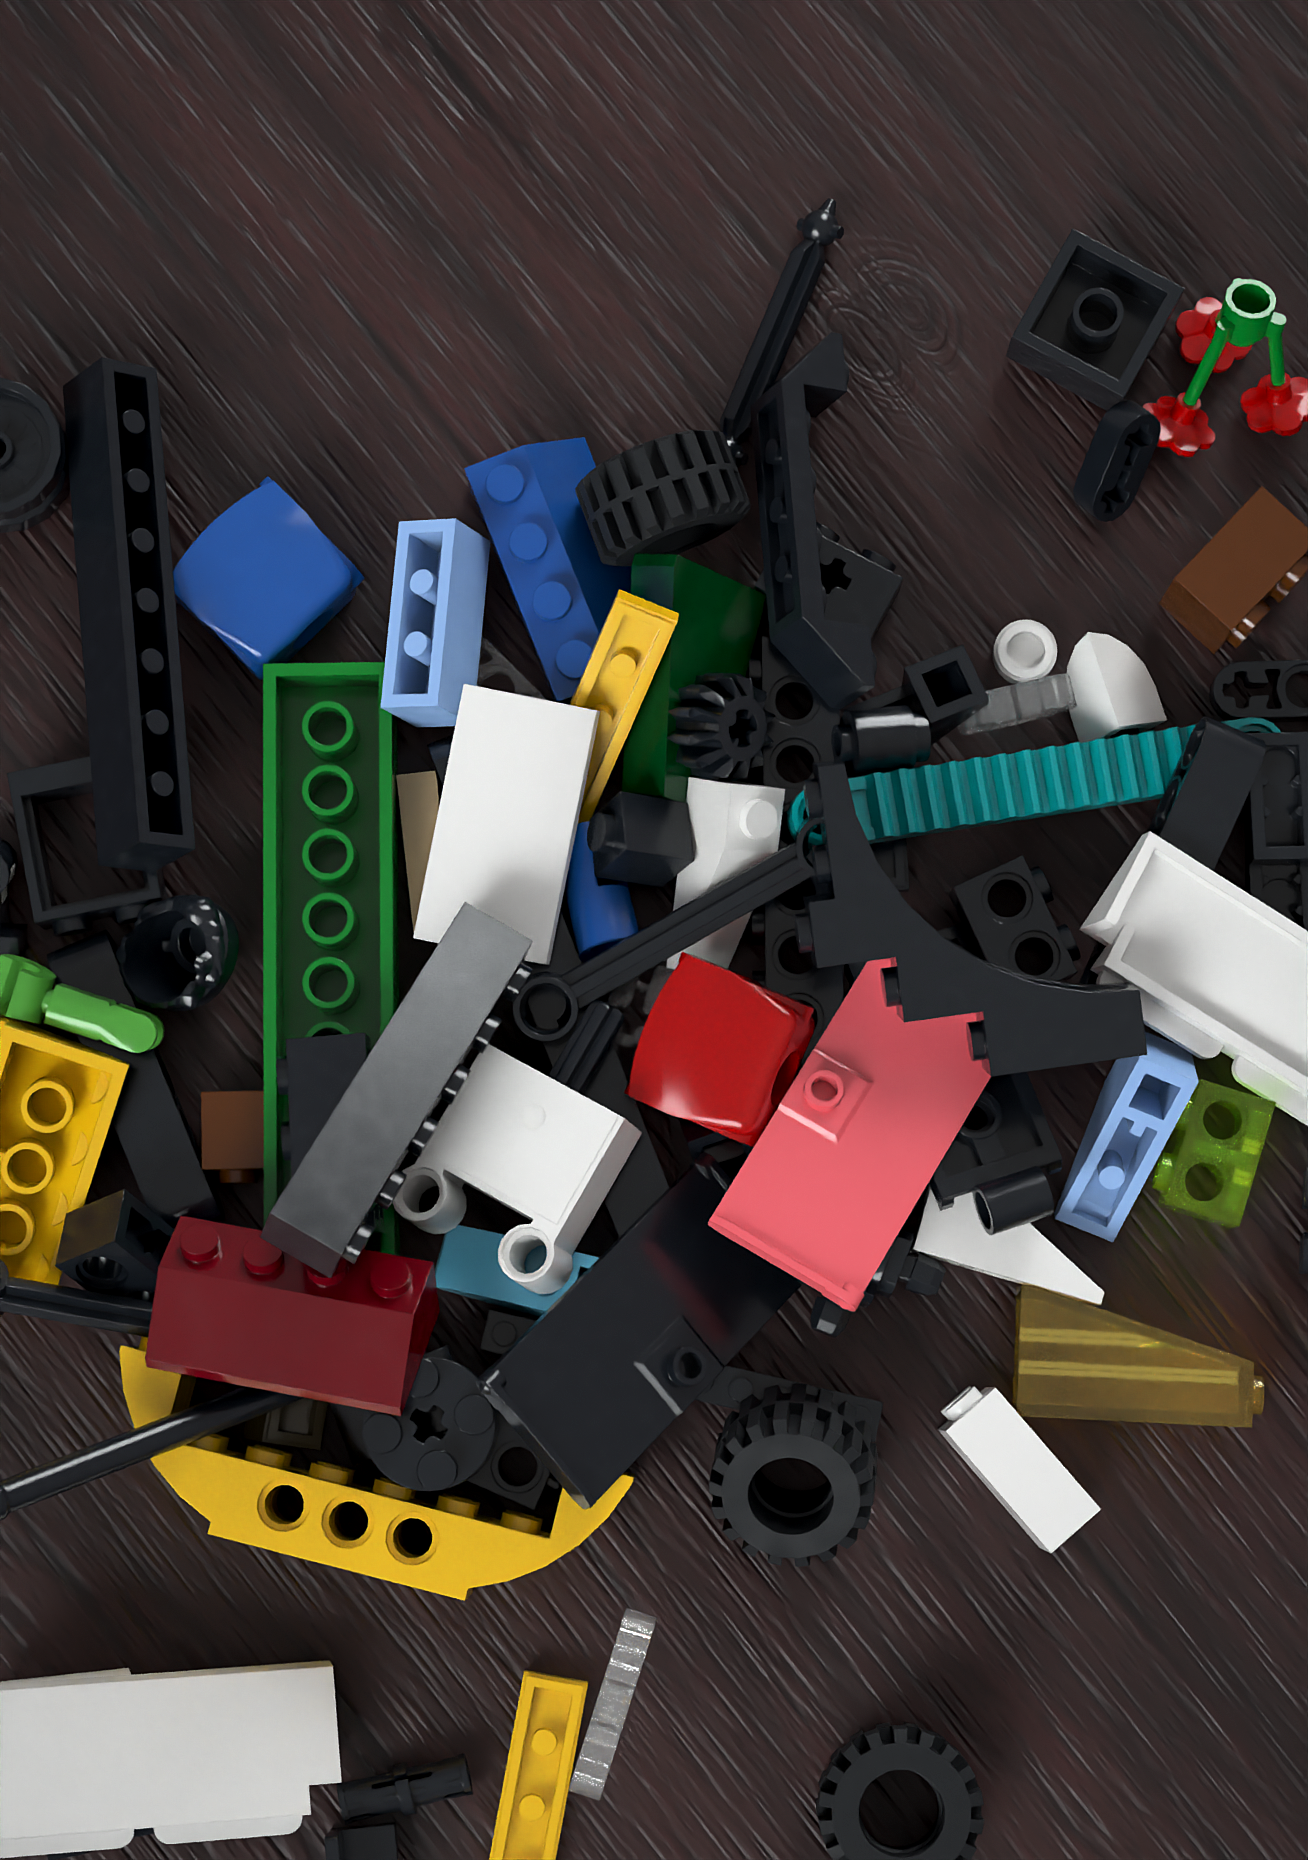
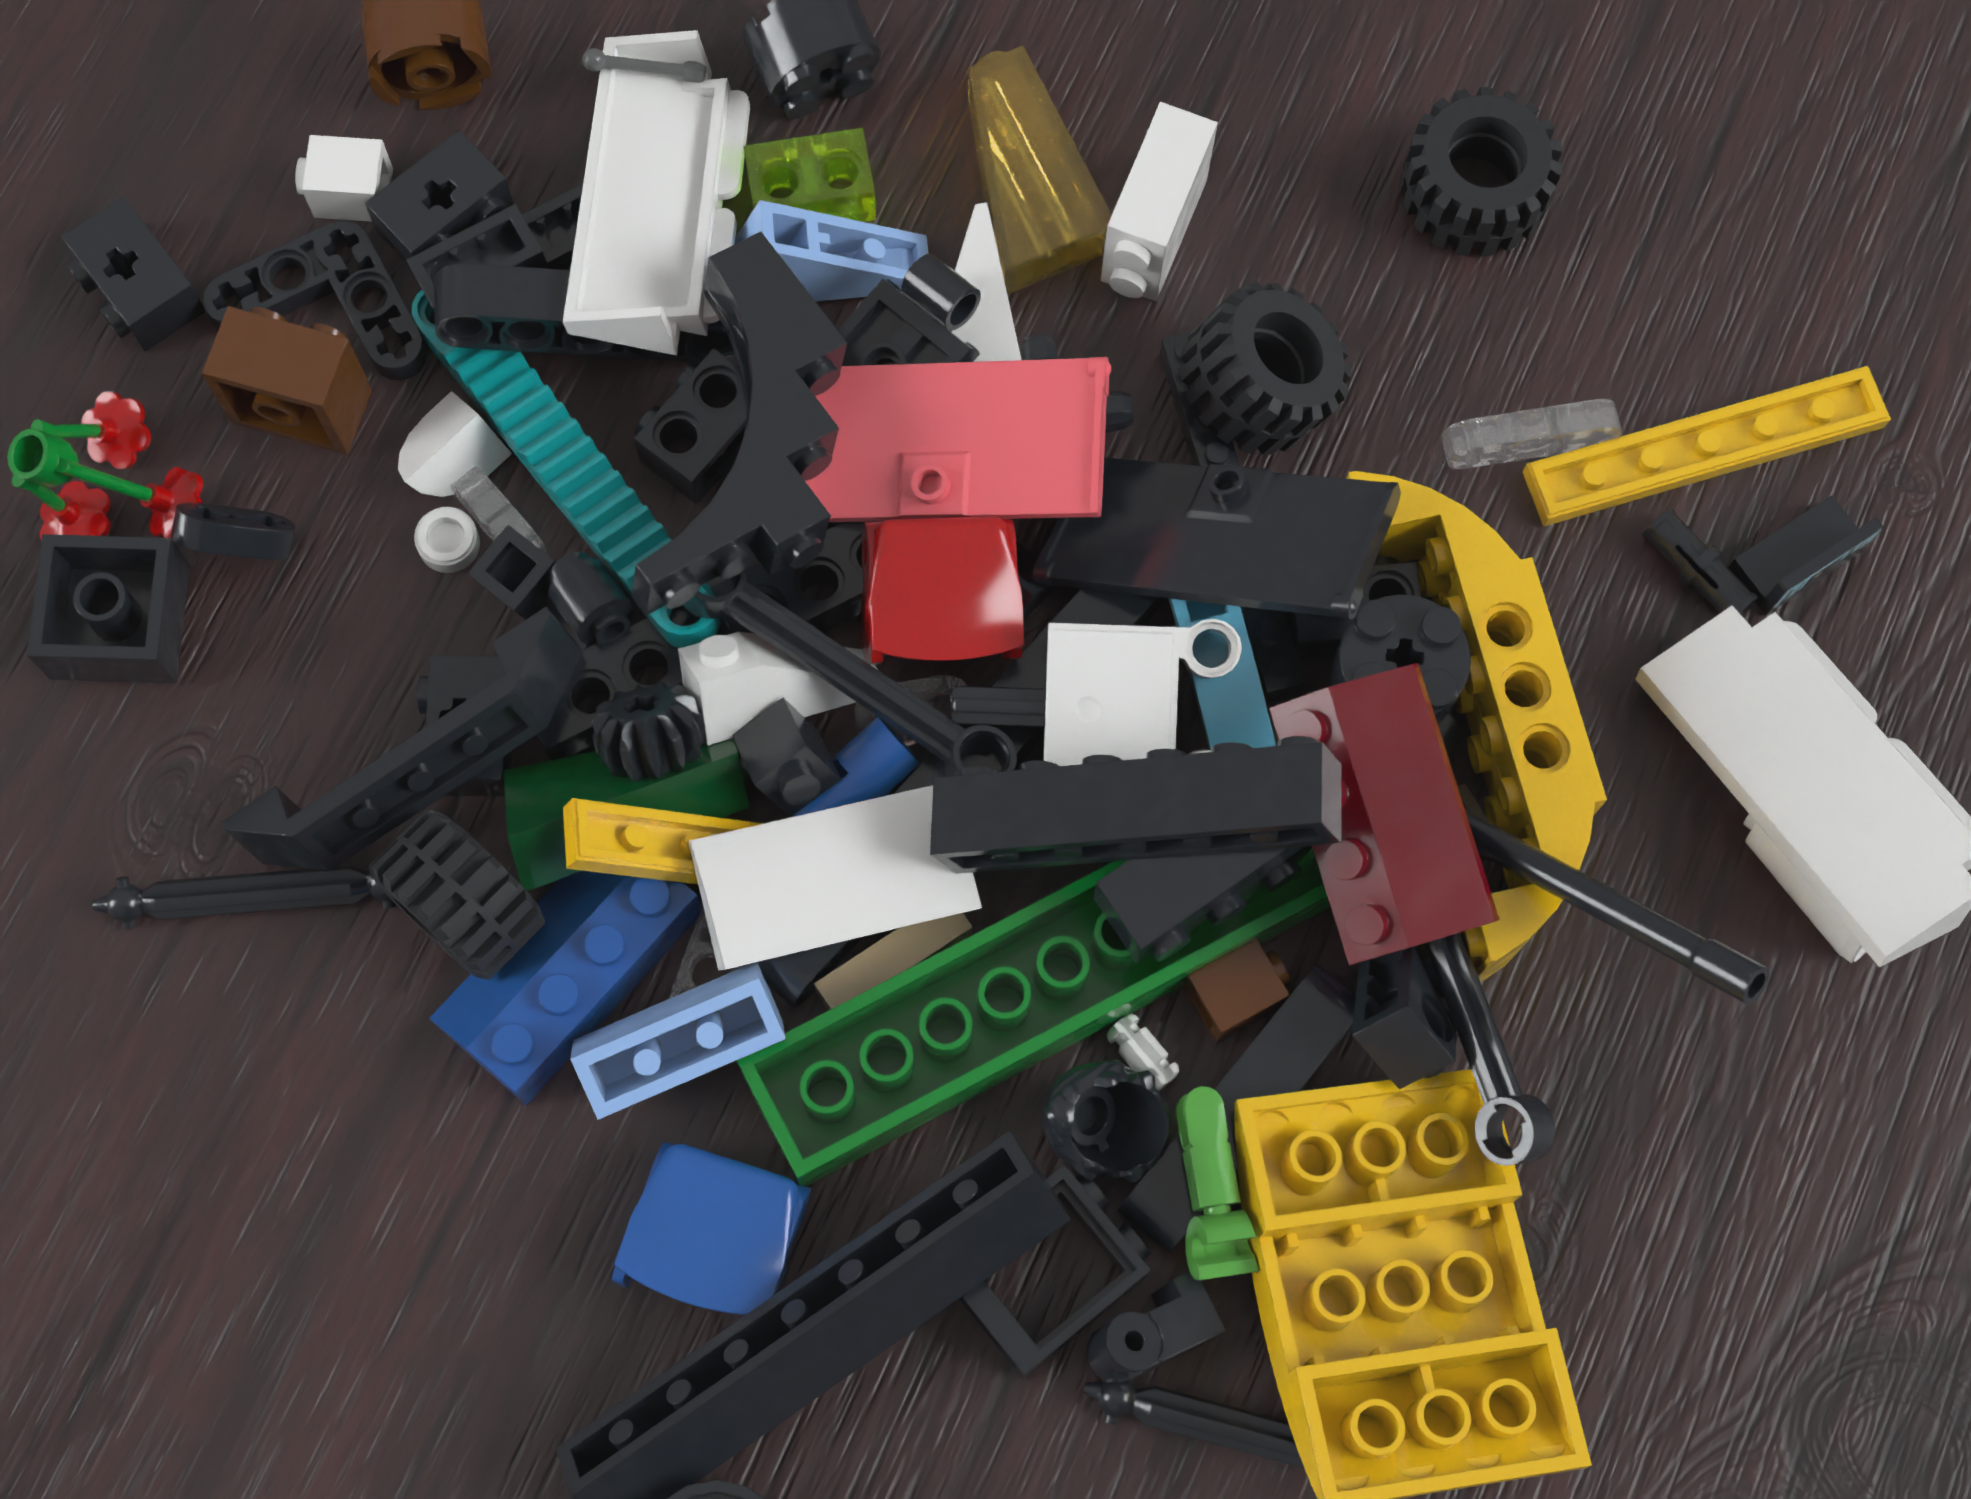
camera: 125 degrees left, 10 degrees down
none -> white piece [1107,1013,1179,1091]

